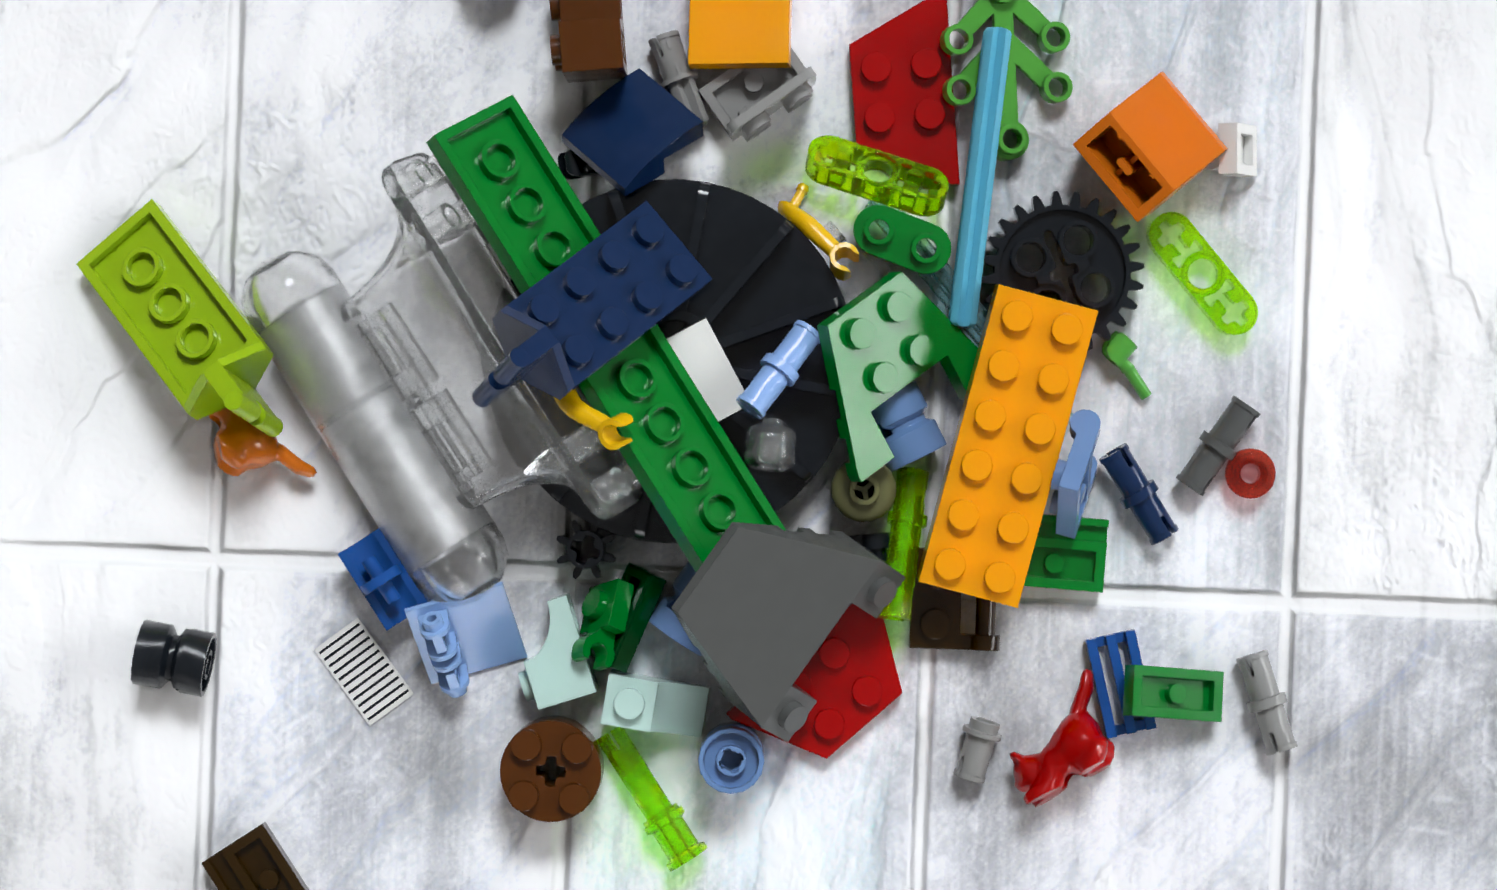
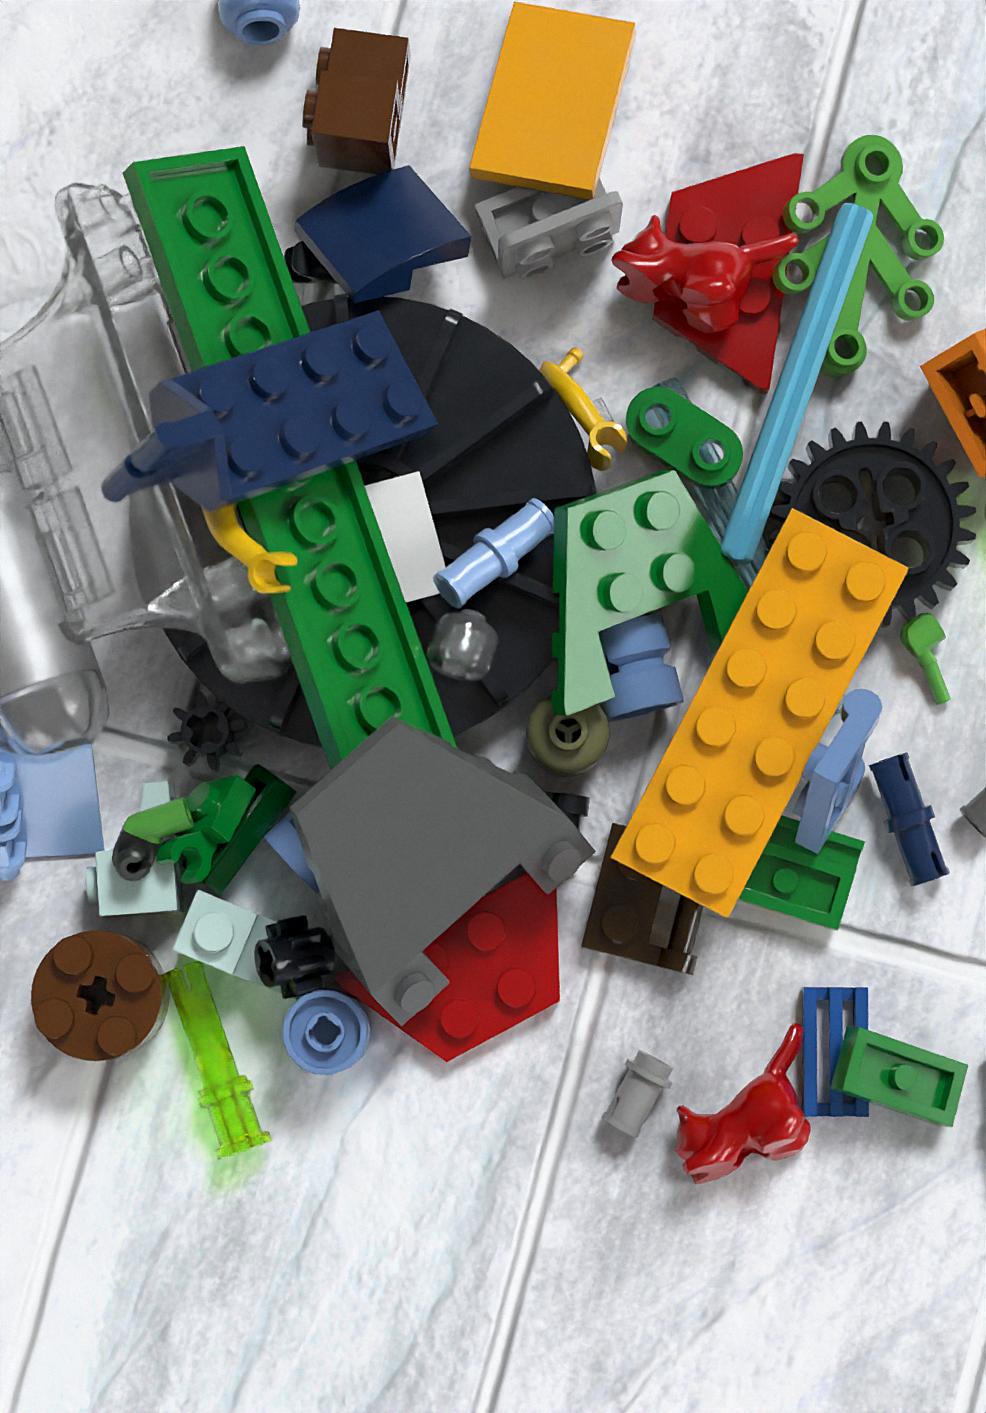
camera: 15 degrees right, 5 degrees down
light grey axle [648,30,709,127] -> none
clear neon green beam [805,135,949,217] -> none
clear neon green pin [878,467,930,622] -> none
none -> arm [112,797,194,881]
none -> black gear [254,915,335,999]
none -> red animal [611,215,799,334]

